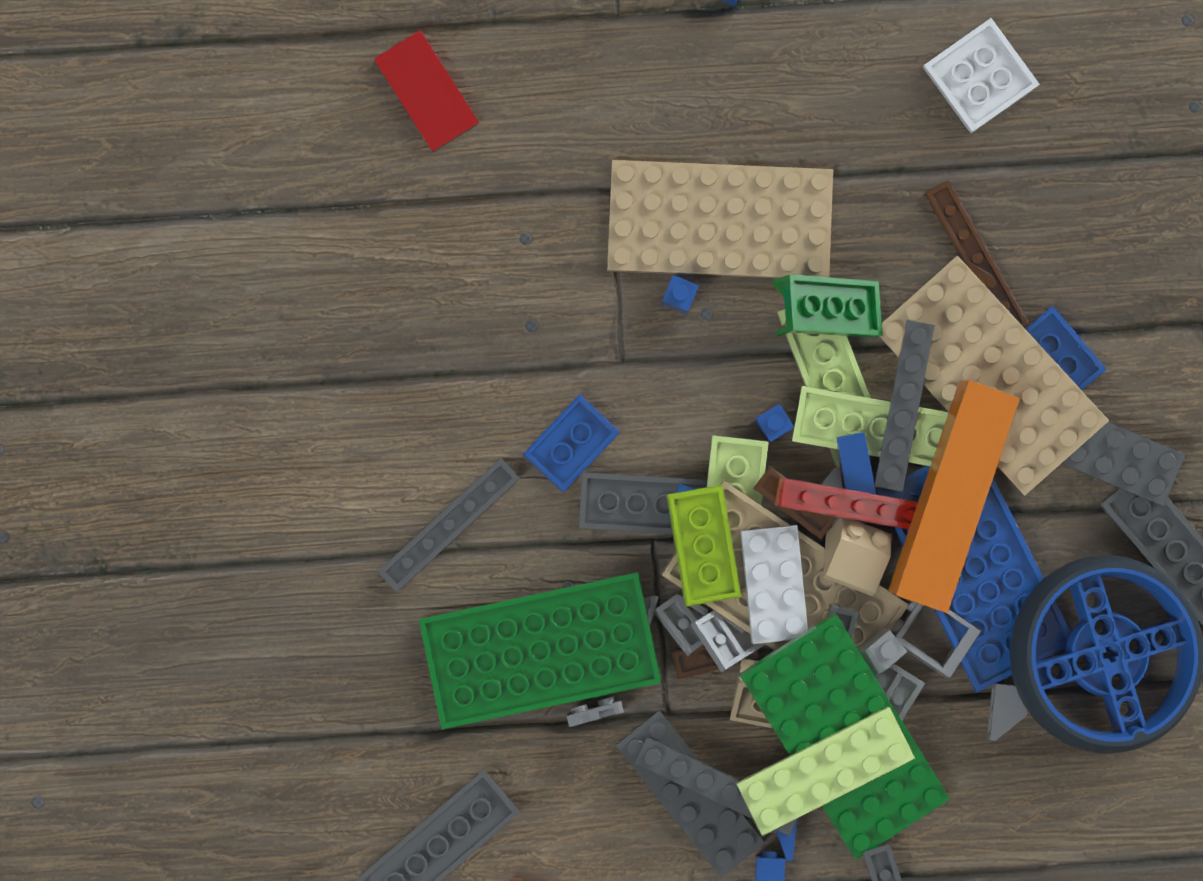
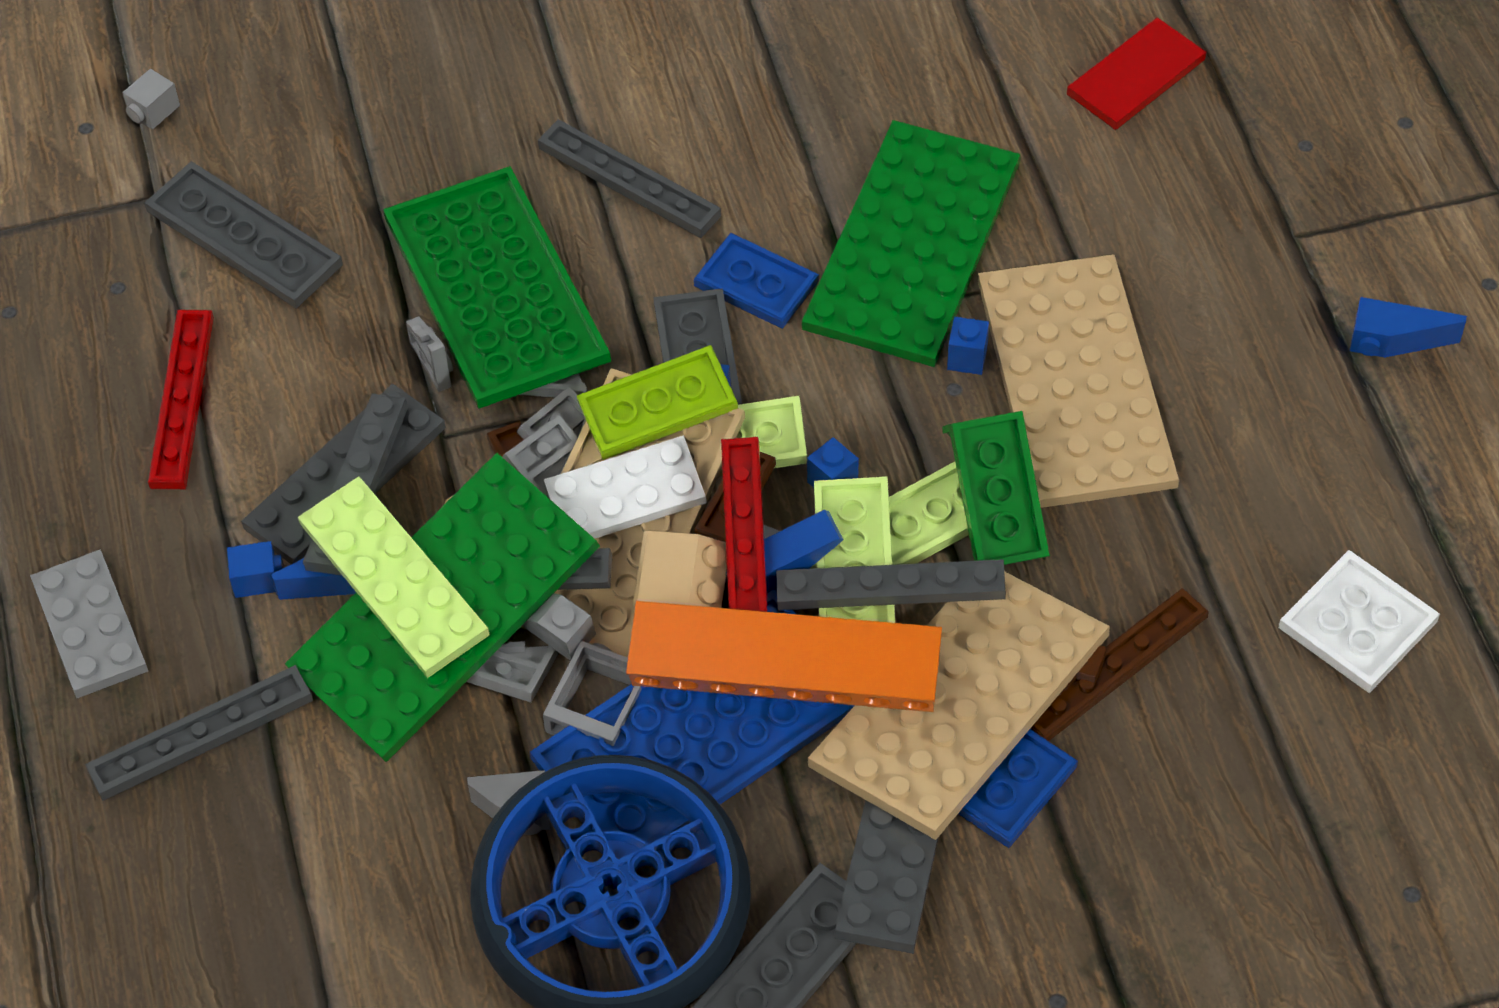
camera: 80 degrees right, 30 degrees down
none -> green plate [802,120,1021,367]

